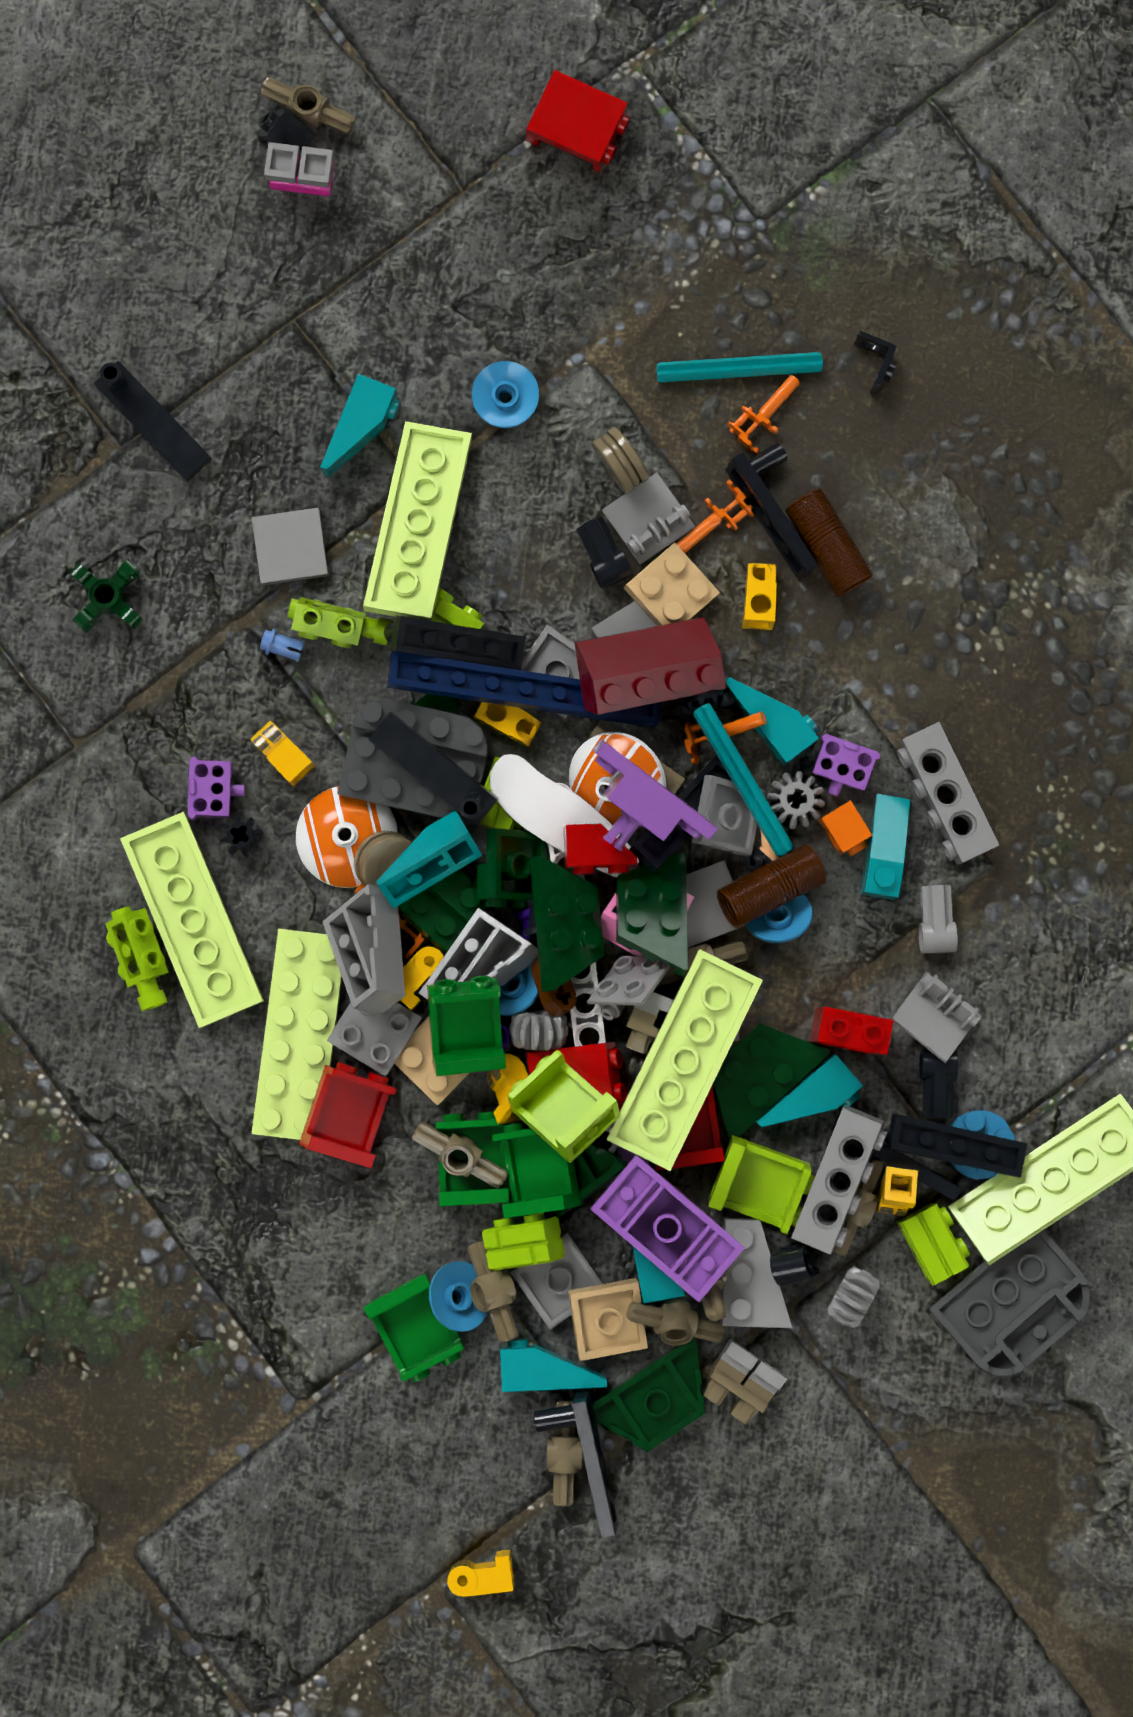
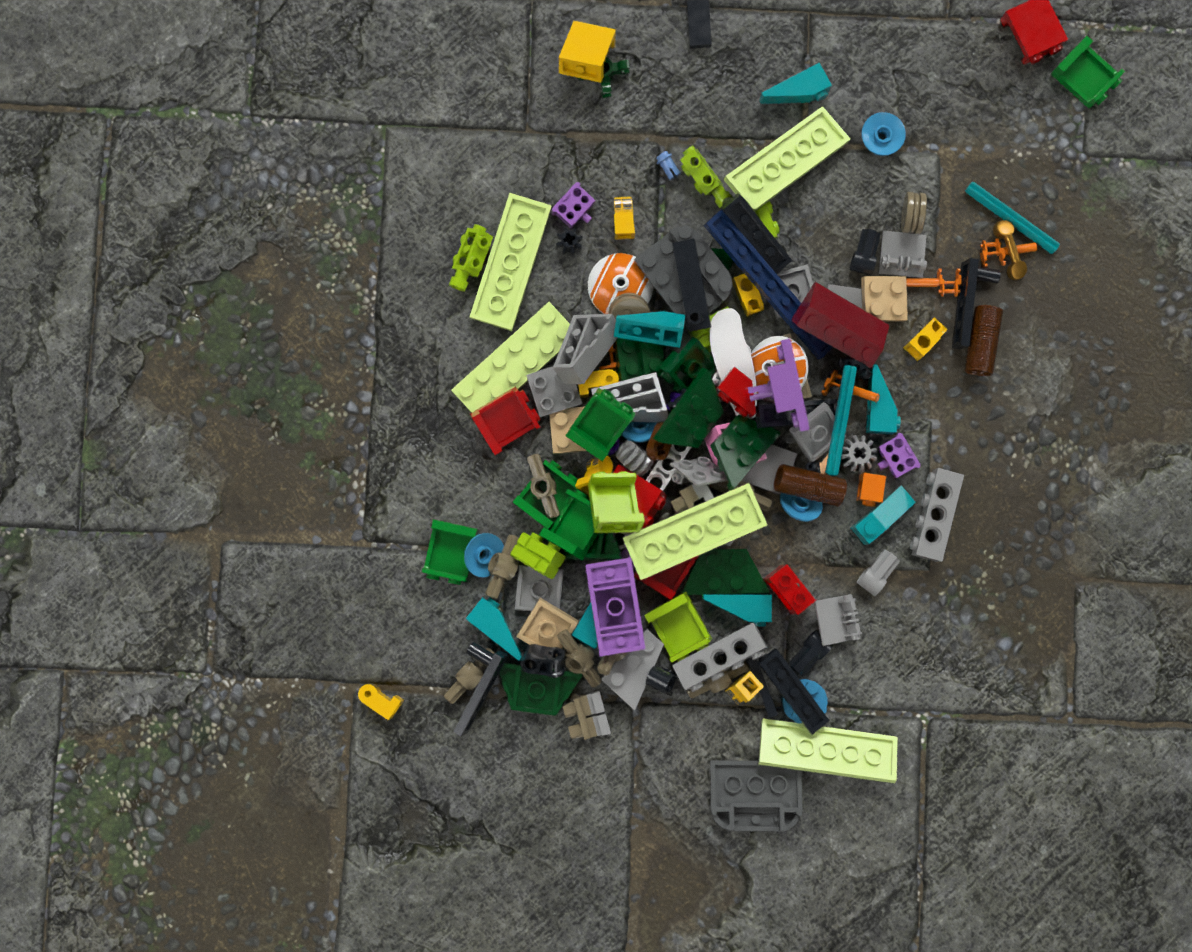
camera: 45 degrees right, 0 degrees up
light grey tile [252,508,329,585] -> none
light grey gear [827,1267,880,1328] -> none
black bracket [854,331,897,395] -> none
lime brick [896,1203,970,1286] -> none
none -> black piece [520,644,565,678]
none -> yellow panel [559,21,616,83]
none -> pearl gold bar [993,220,1027,280]
none -> green panel [1051,36,1125,109]

